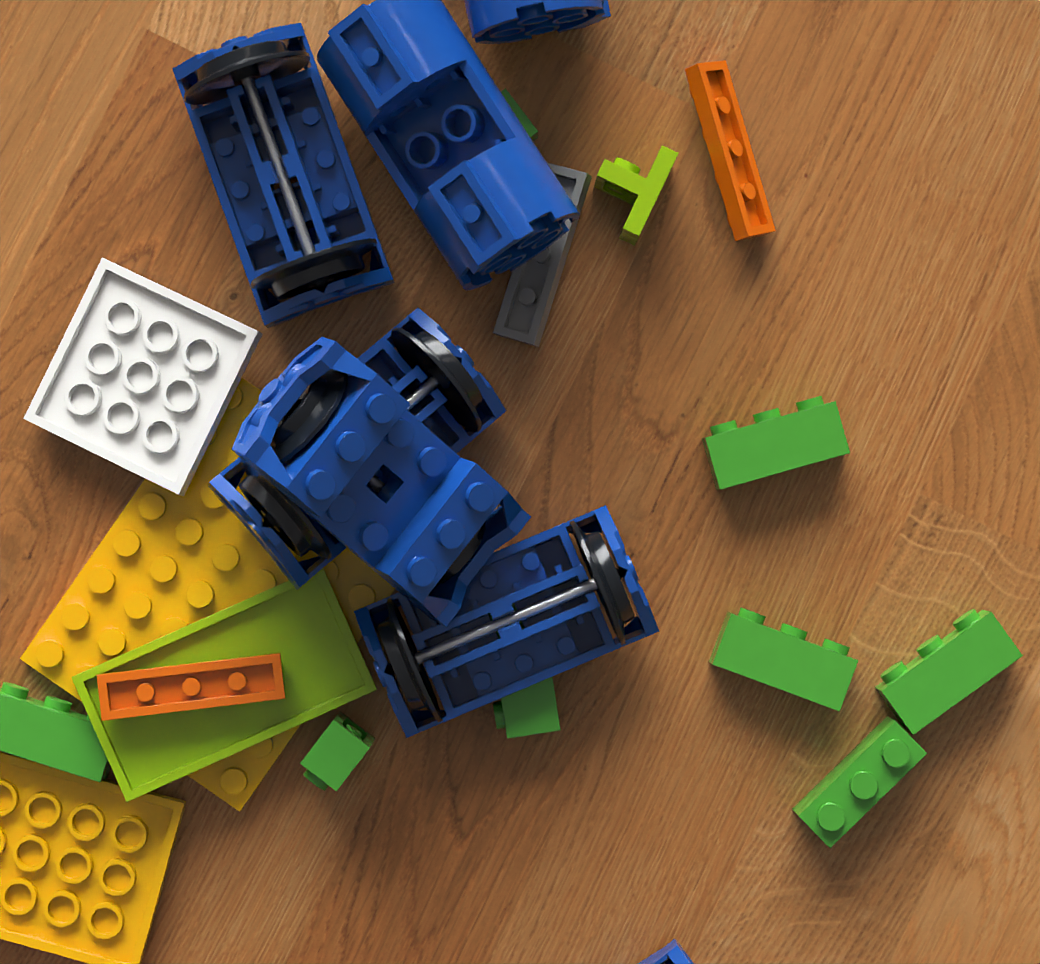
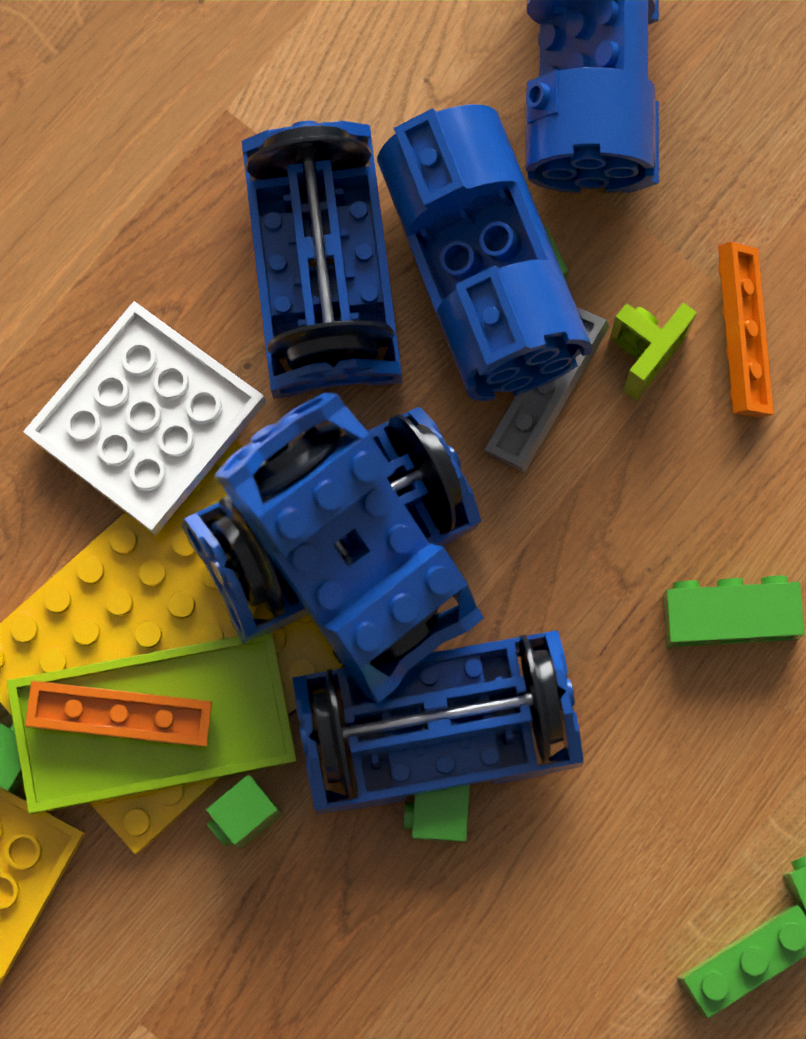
camera: 10 degrees right, 10 degrees down
bright green brick [709,607,858,711] -> none

